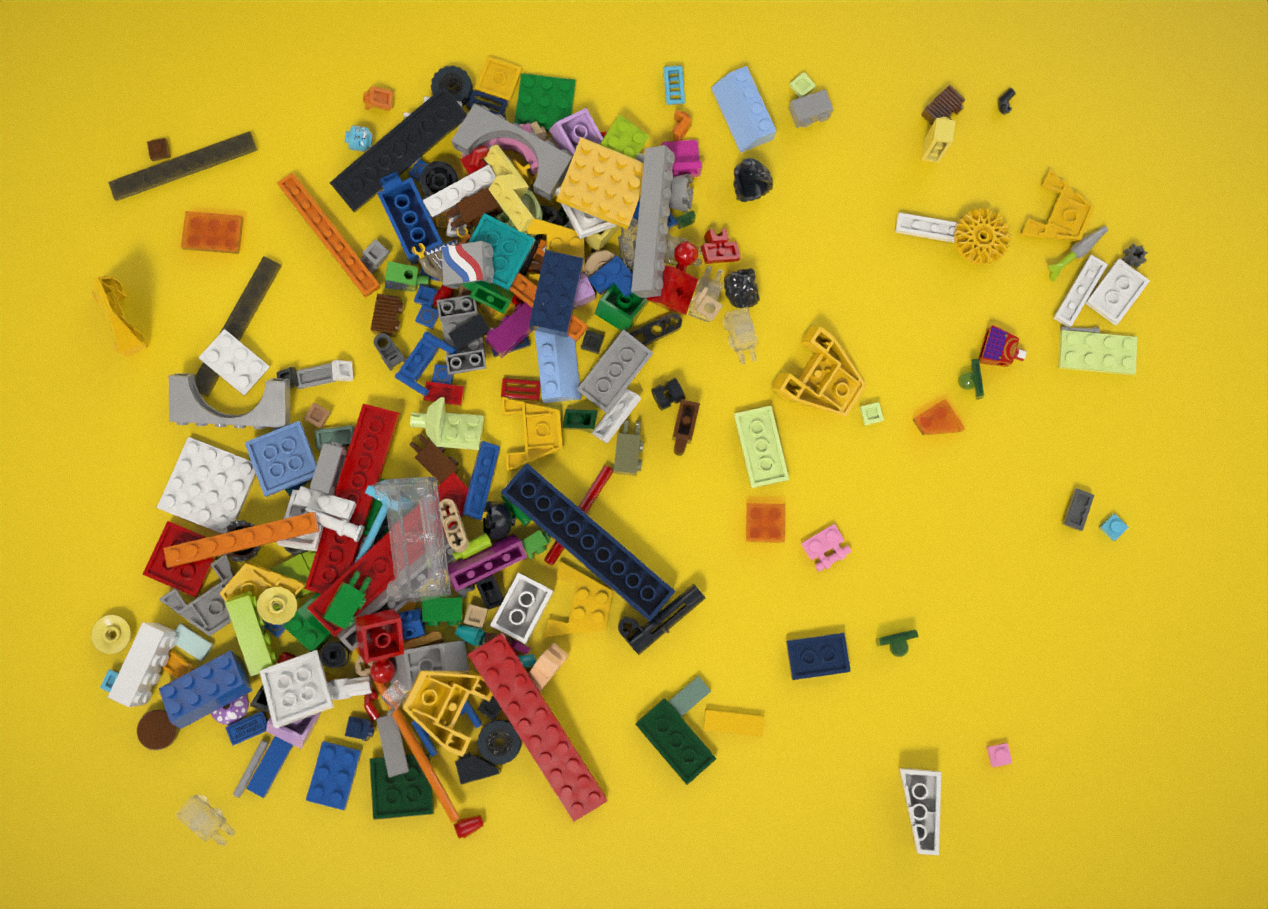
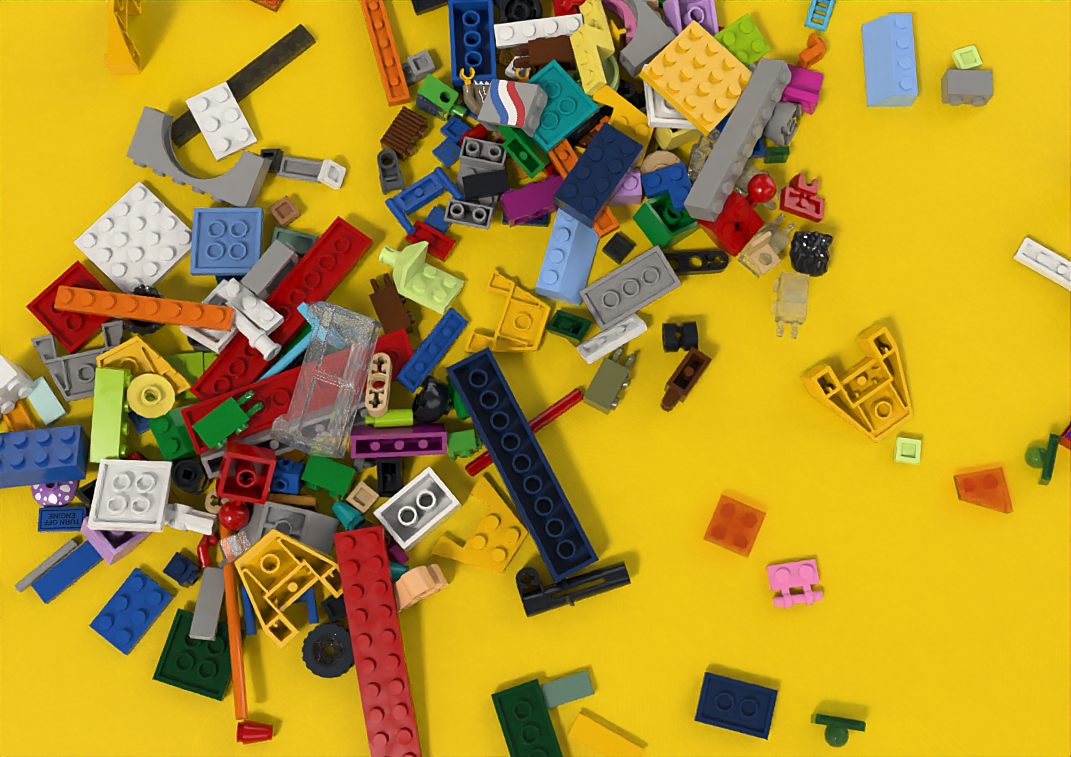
camera: 30 degrees right, 5 degrees down
black slope [455,752,501,785] -> none
red tile [501,378,541,401] -> none
black hair [733,158,773,202] -> none
yellowish green plate [734,406,789,489] -> none

